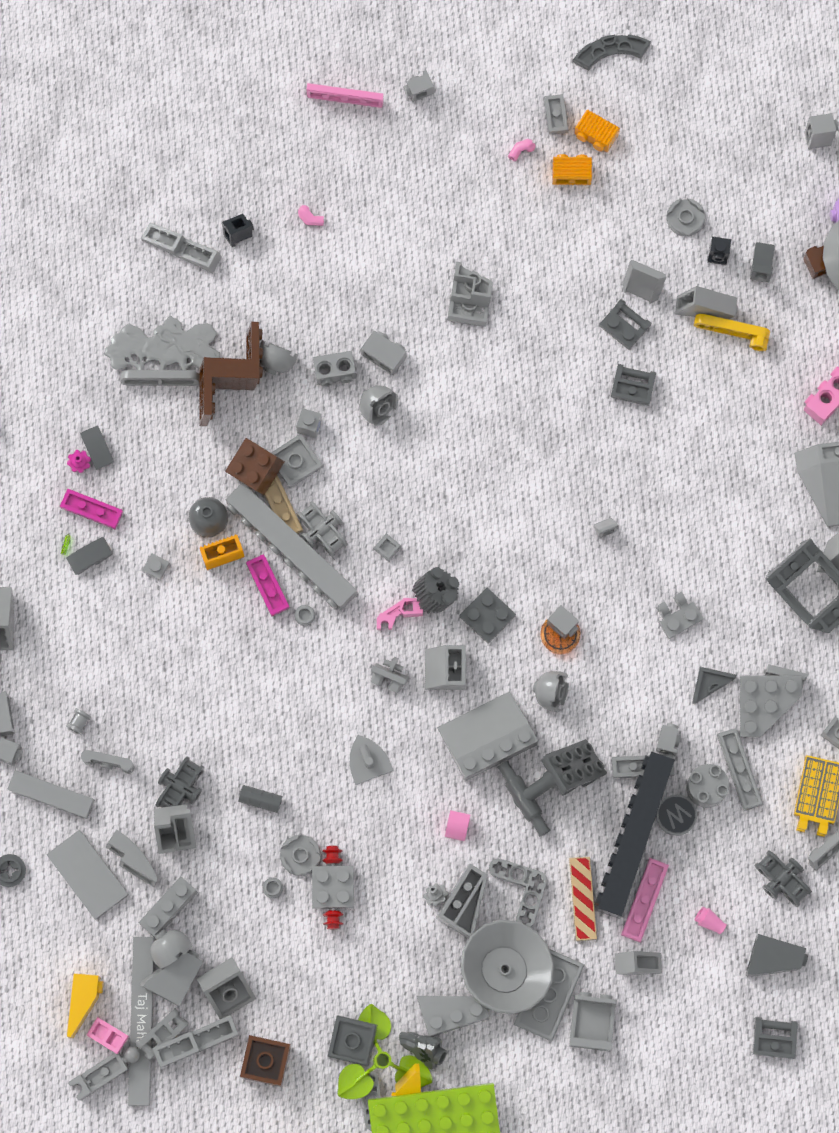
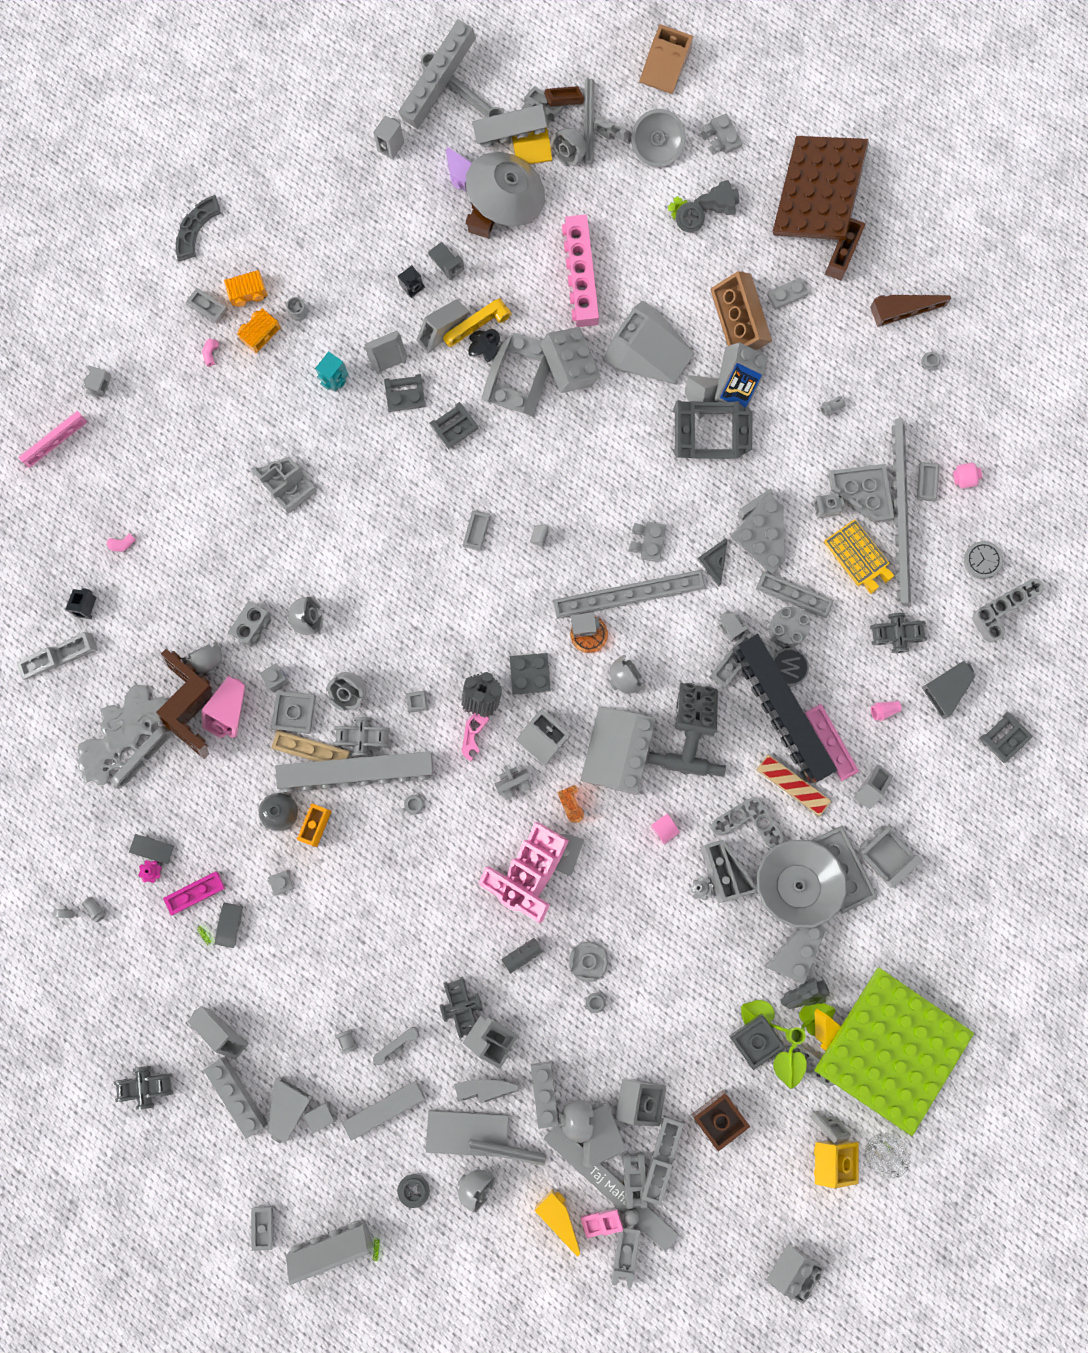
camera: 45 degrees left, 5 degrees up
reddish brown brick [225,438,285,495] -> none
dark pink plate [246,554,290,617] -> none
light grey plate [312,846,354,930] -> none
light grey brick [361,330,407,376] -> none
light grey tile [666,198,705,236] -> none
none -> light grey pin [82,896,106,922]
none -> bright pink slope [202,676,245,738]
none -> light grey wheel [286,297,308,321]
none -> teal brick [315,351,349,392]
none -> light grey cylinder [326,672,366,711]
none -> light grey cylinder [458,1169,496,1213]
none -> light grey tile [462,510,491,551]
none -> black plate [468,329,500,363]
none -> light grey axle [468,1139,546,1166]
none -> bright pink slope [479,822,569,923]
none -> light grey wedge [481,333,550,417]
none -> light grey brick [540,327,601,393]
none -> light grey tile [553,570,705,619]
none -> clear orange leg [557,785,584,823]

